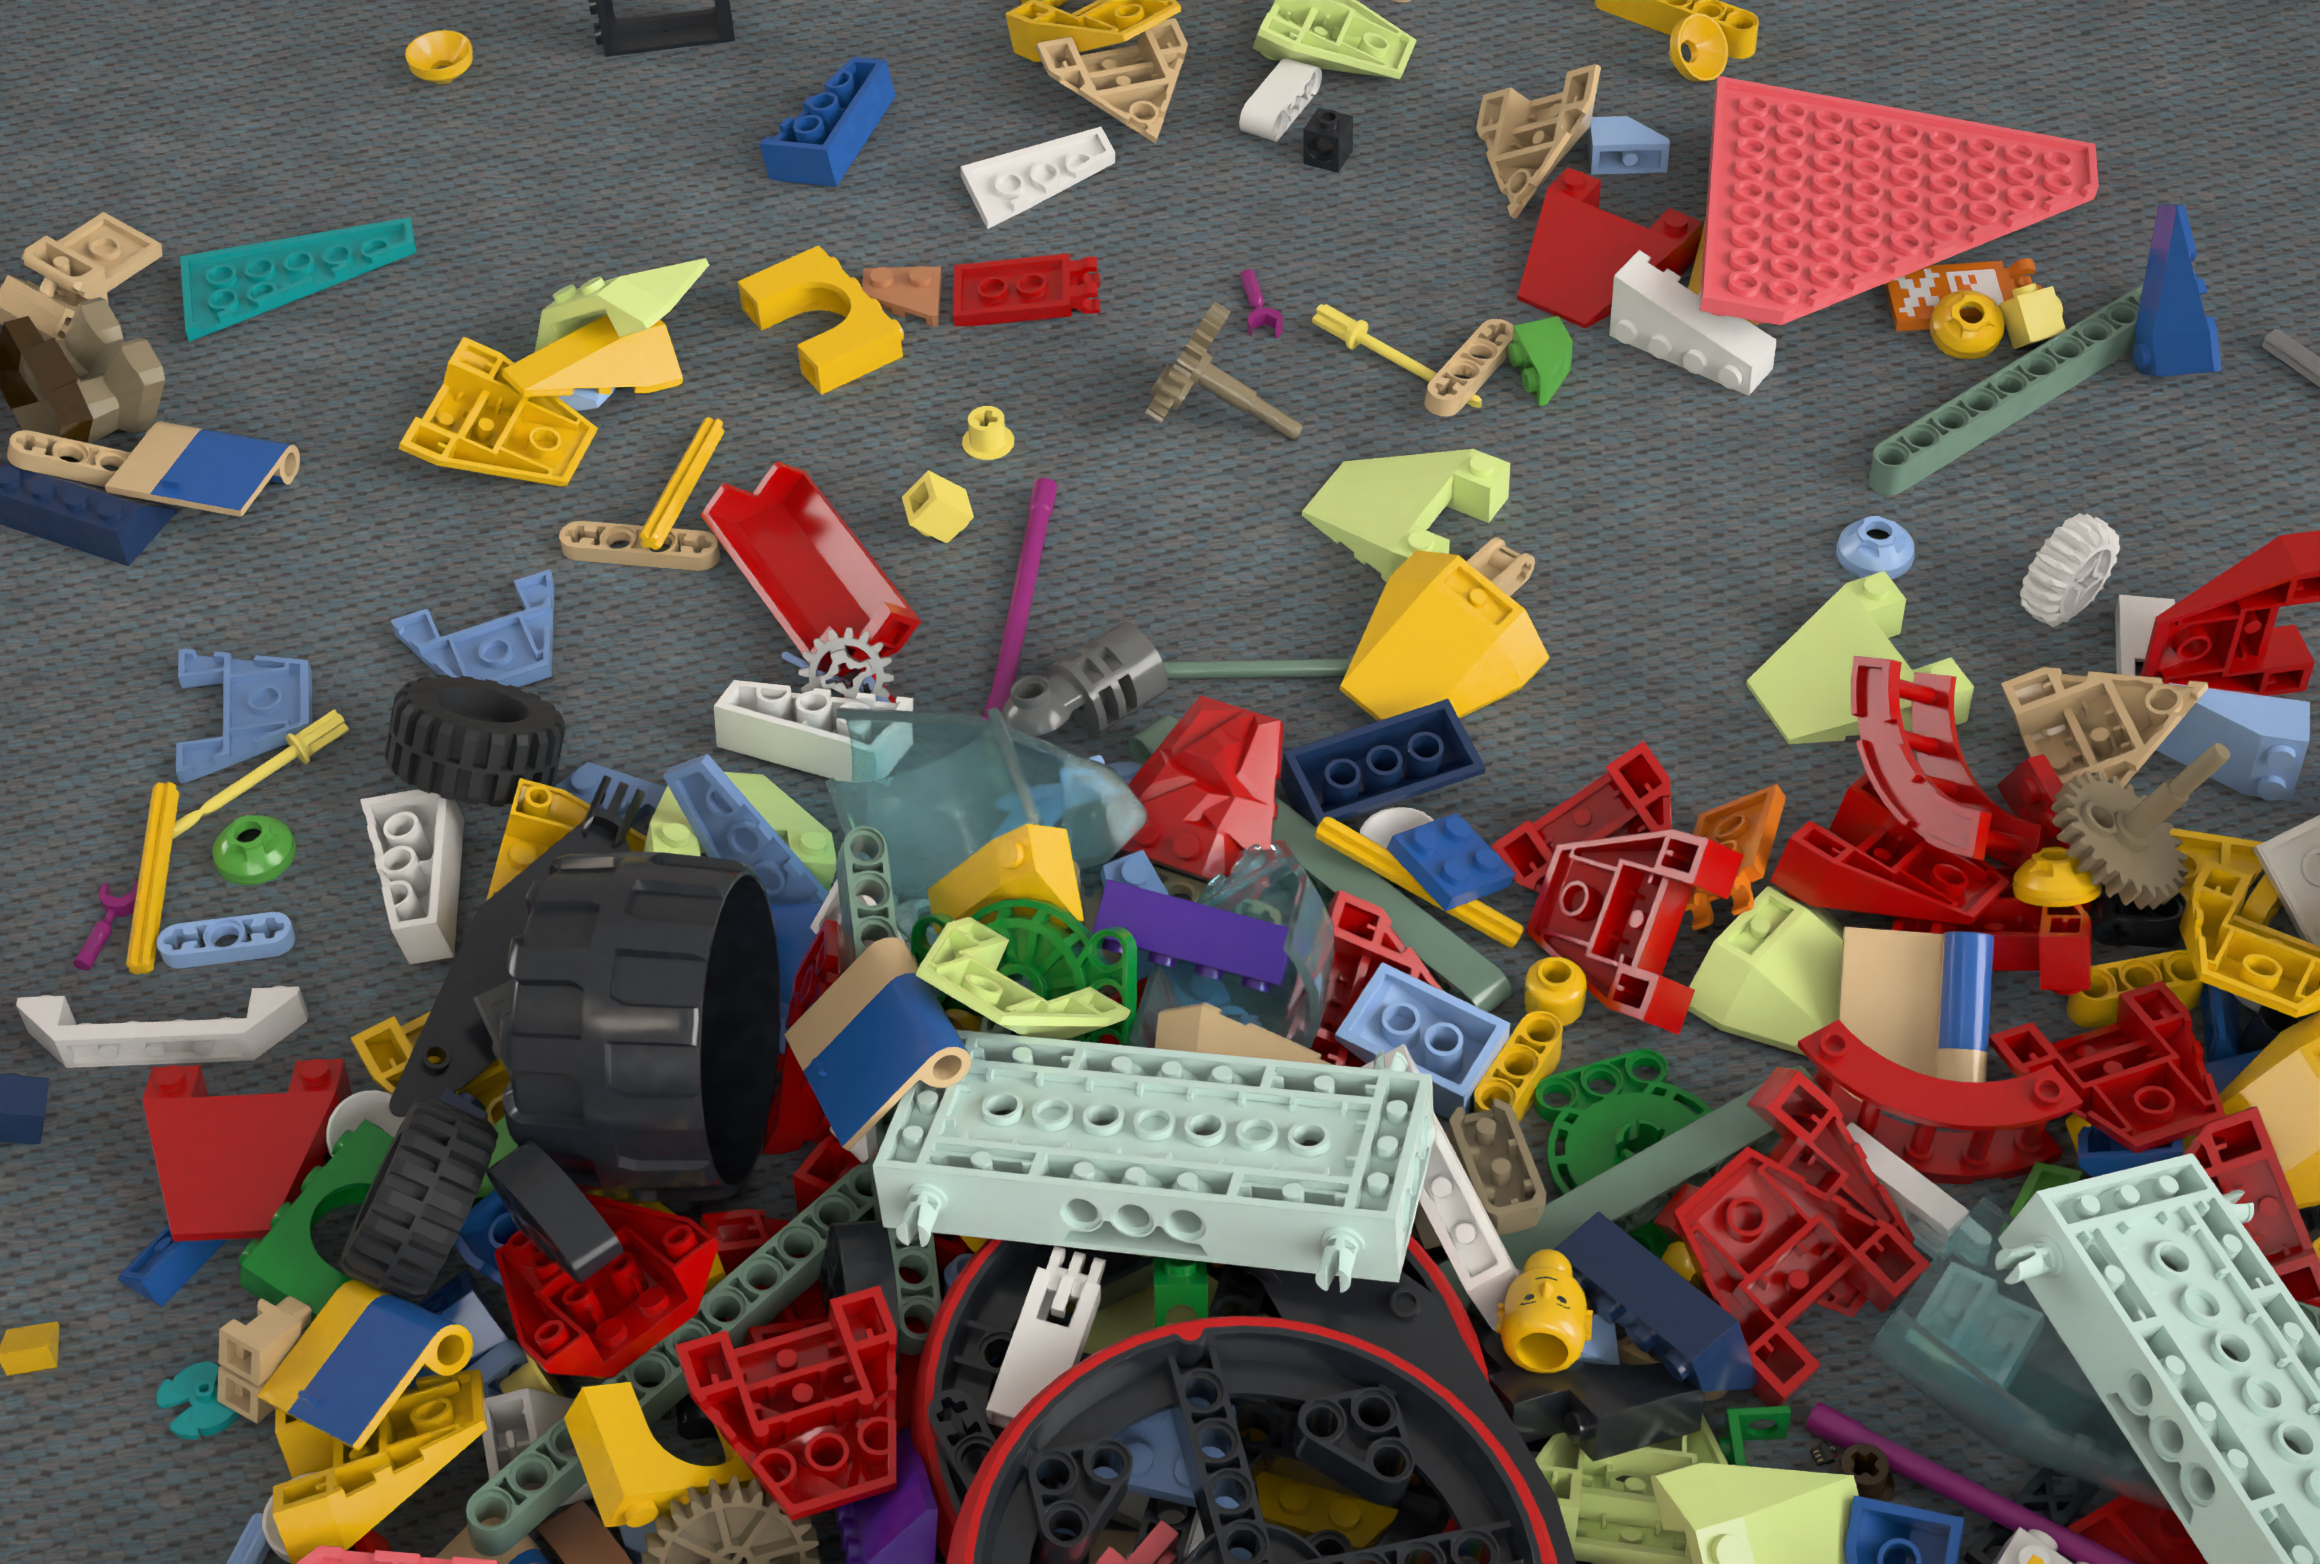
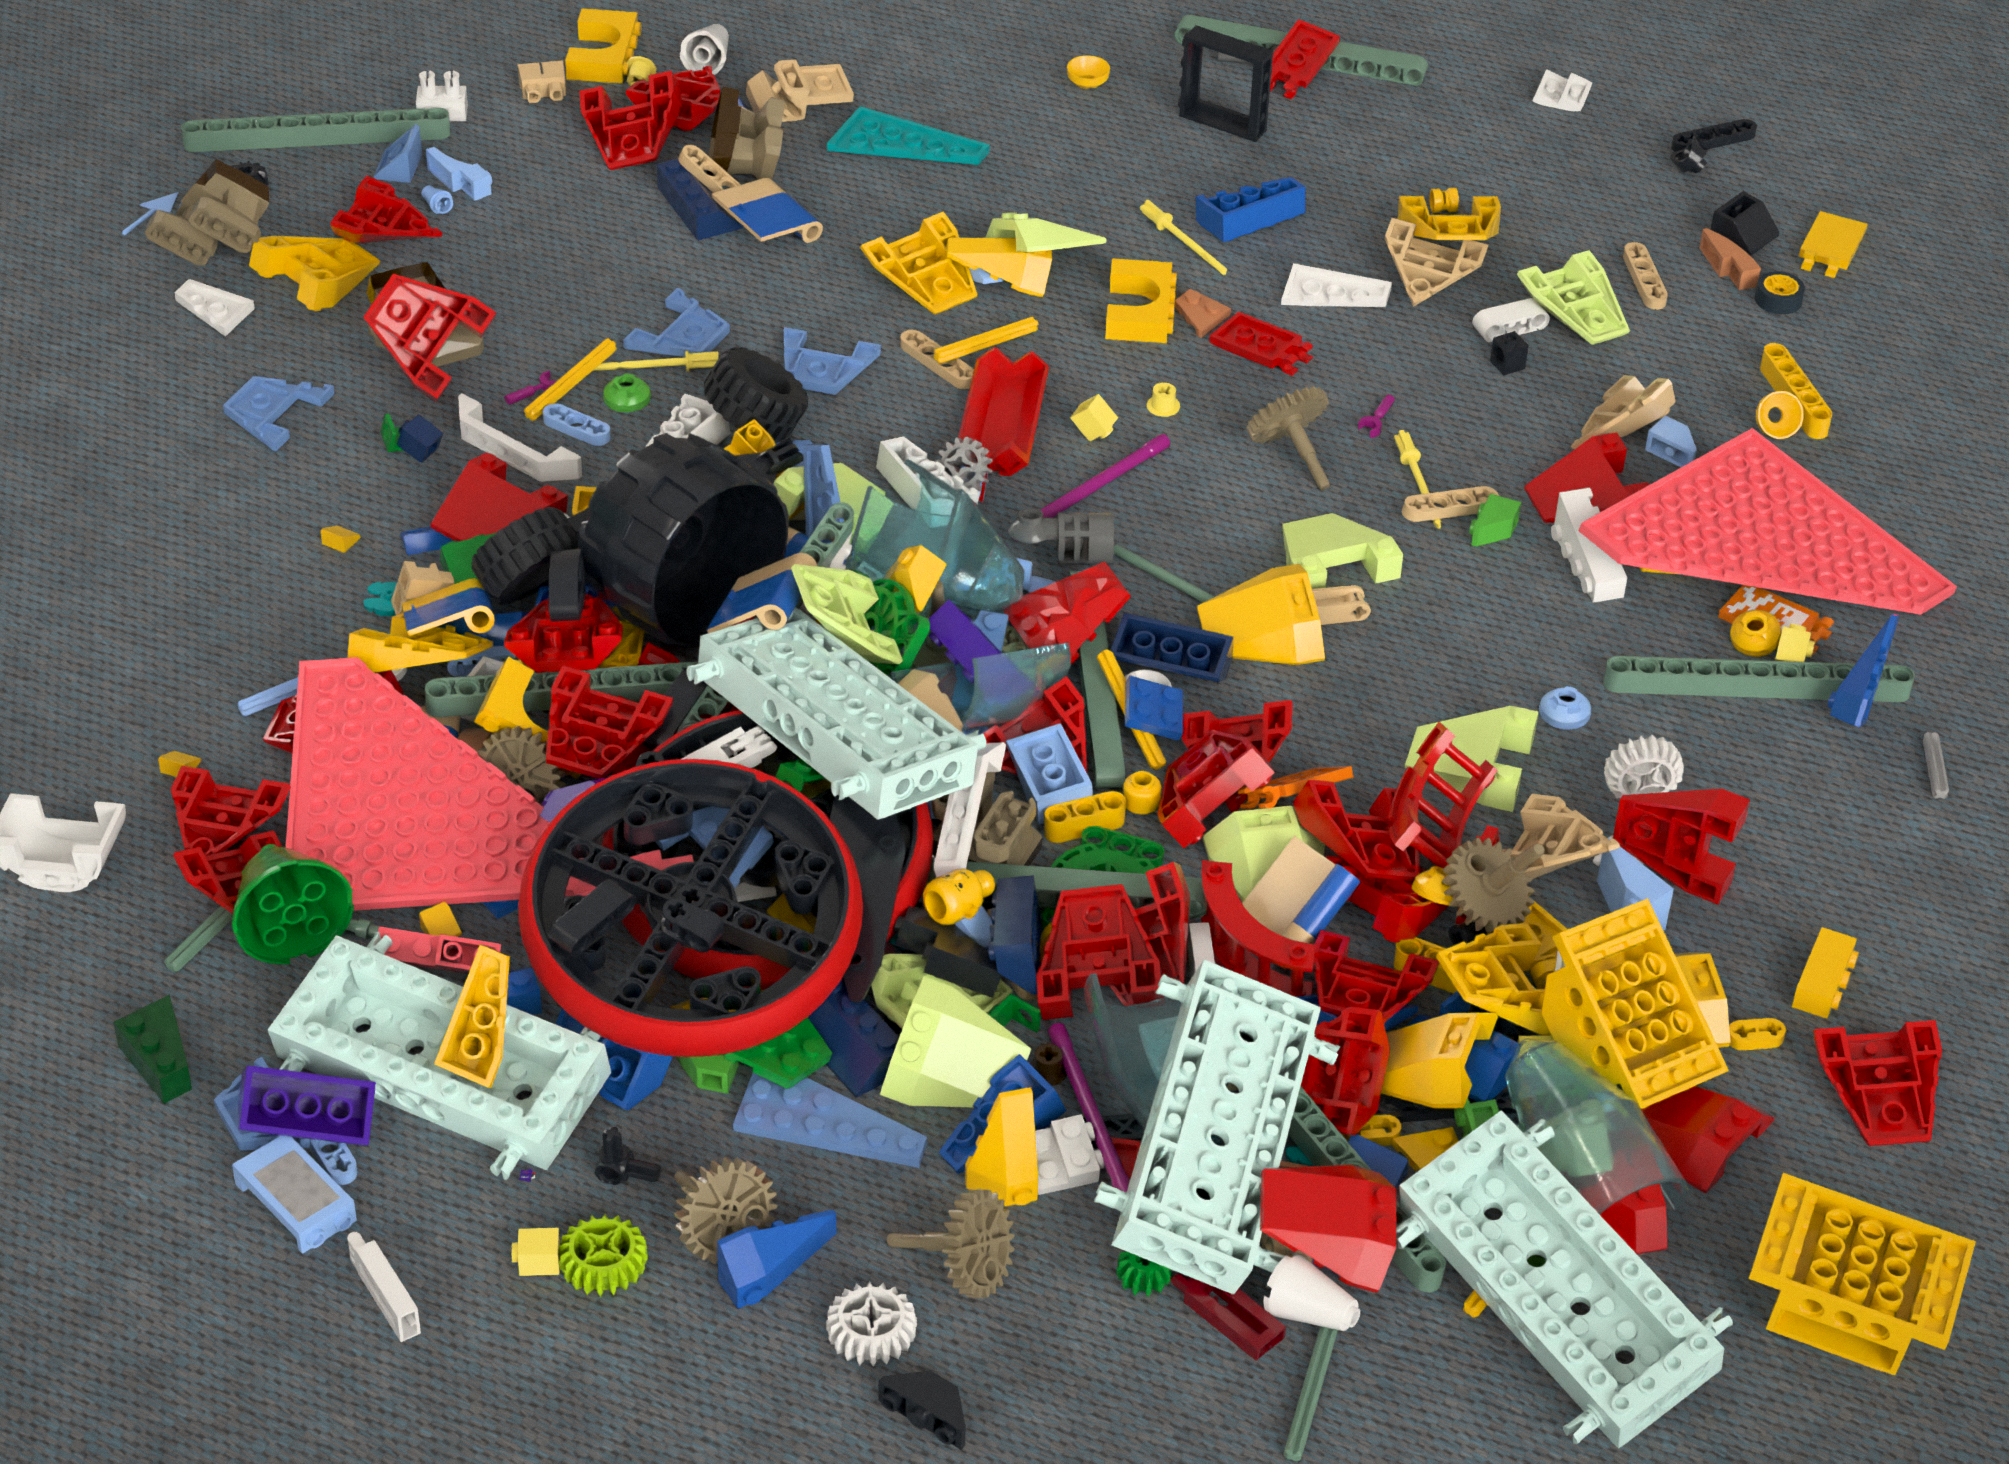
camera: 35 degrees right, 5 degrees down
none -> light yellow piece [1140,200,1227,275]

